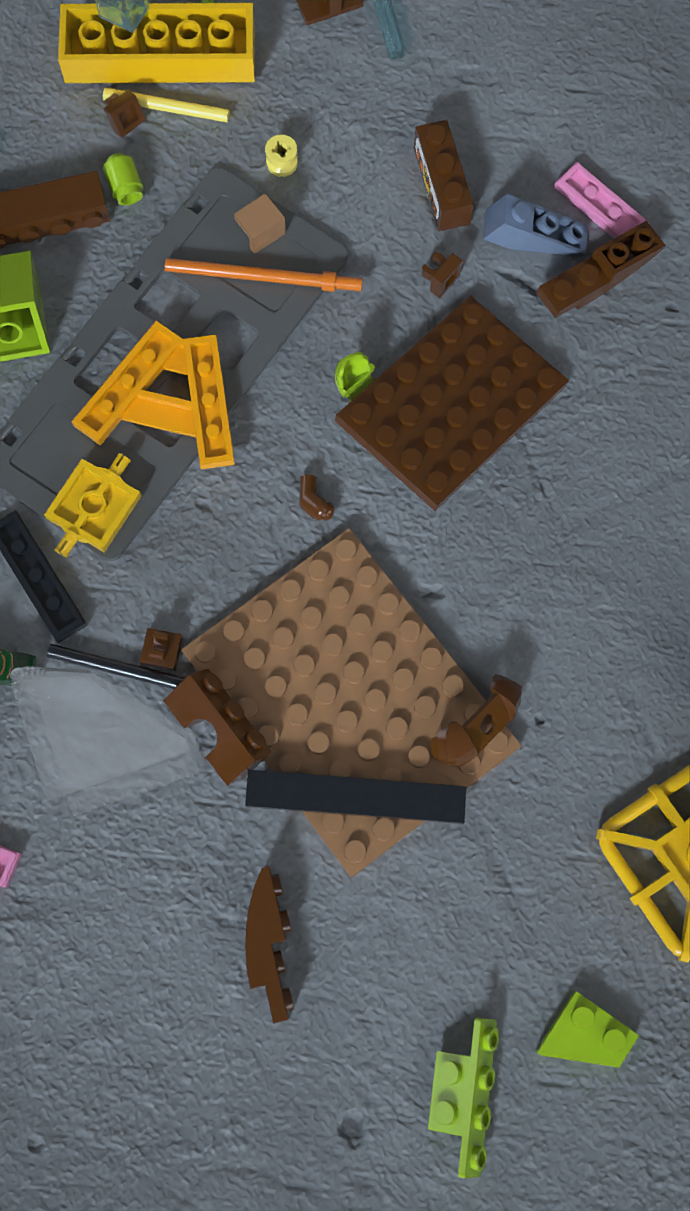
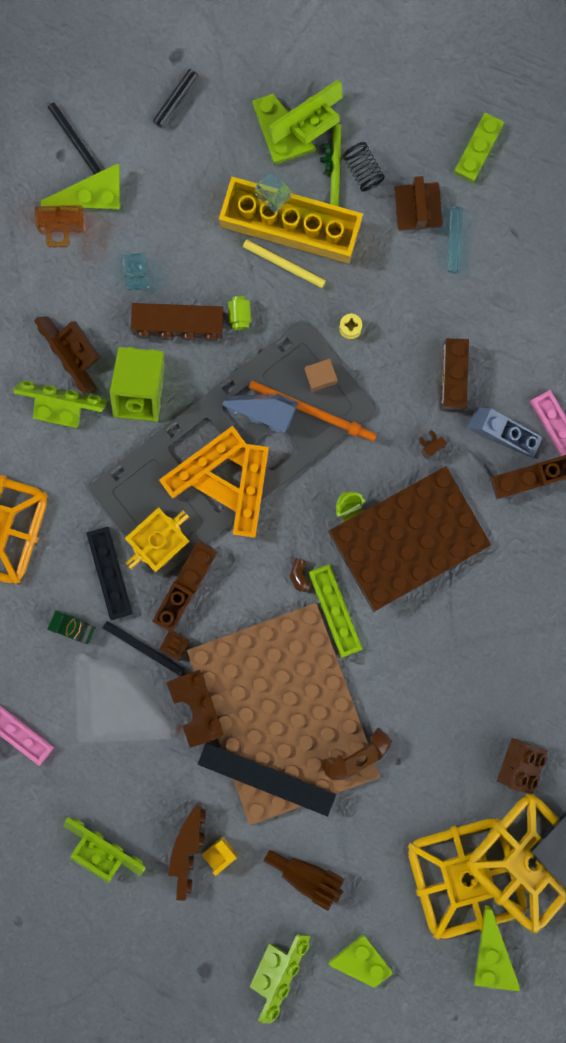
camera: 25 degrees right, 10 degrees up
reddish brown tile [103,90,146,138] -> none
none -> lime bracket [63,817,146,884]
none -> reddish brown slope [152,540,219,633]
none -> yellow panel [202,836,237,876]
none -> sand blue slope [222,394,299,432]
none -> reddish brown piece [263,850,345,911]
none -> lime tile [308,564,363,658]

